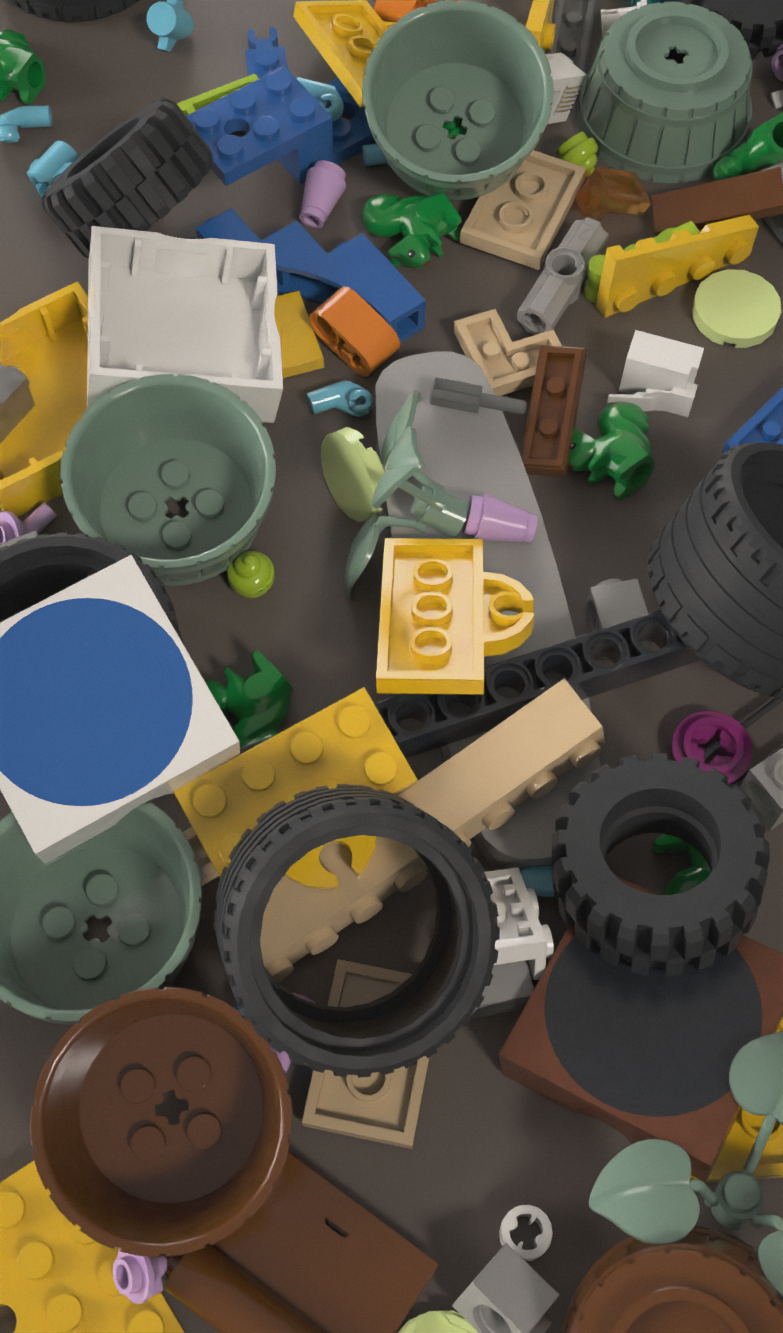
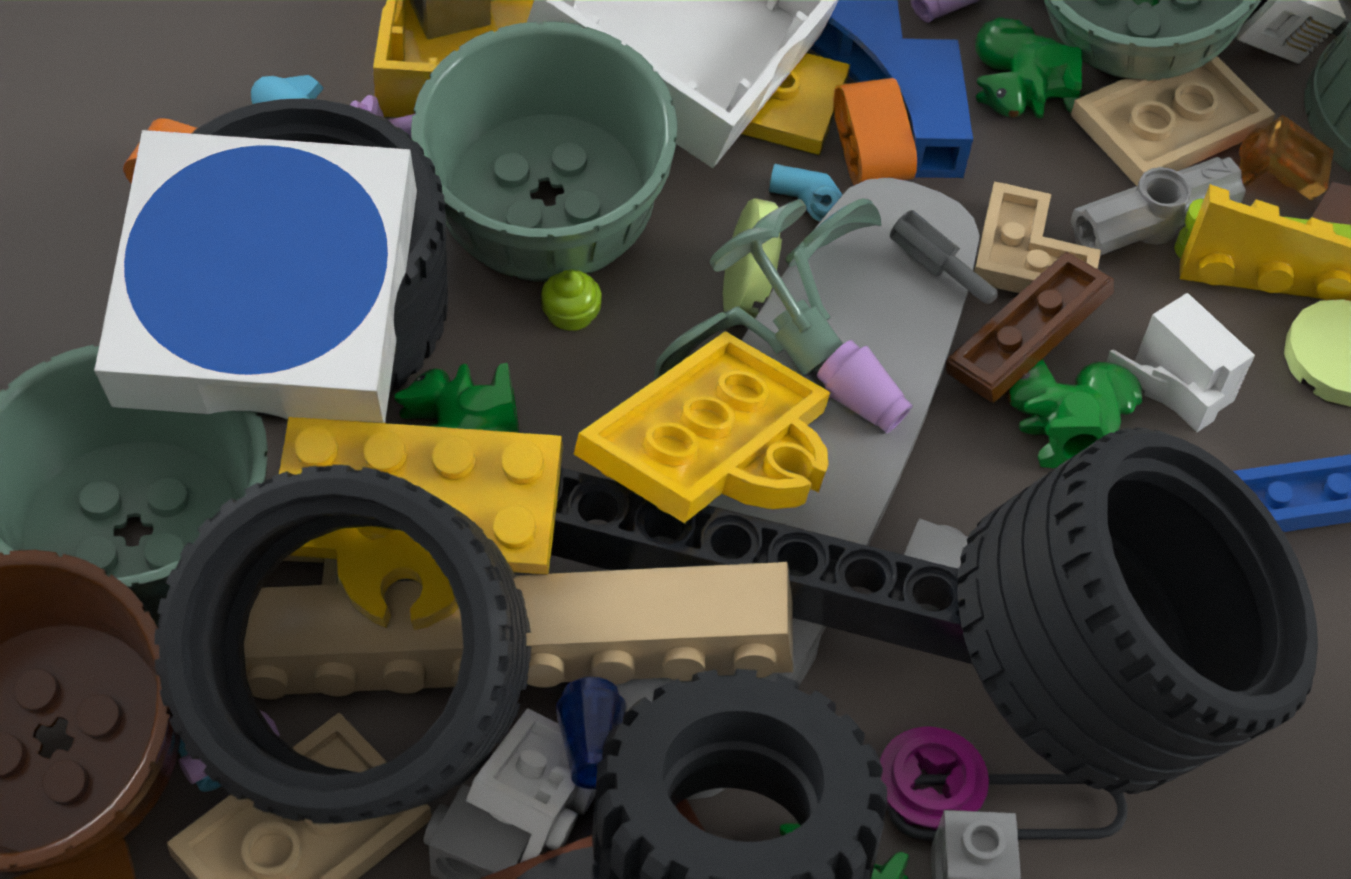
camera: 30 degrees right, 10 degrees down
lime plate [556,131,598,177] -> none
none -> clear blue cone [555,677,627,789]

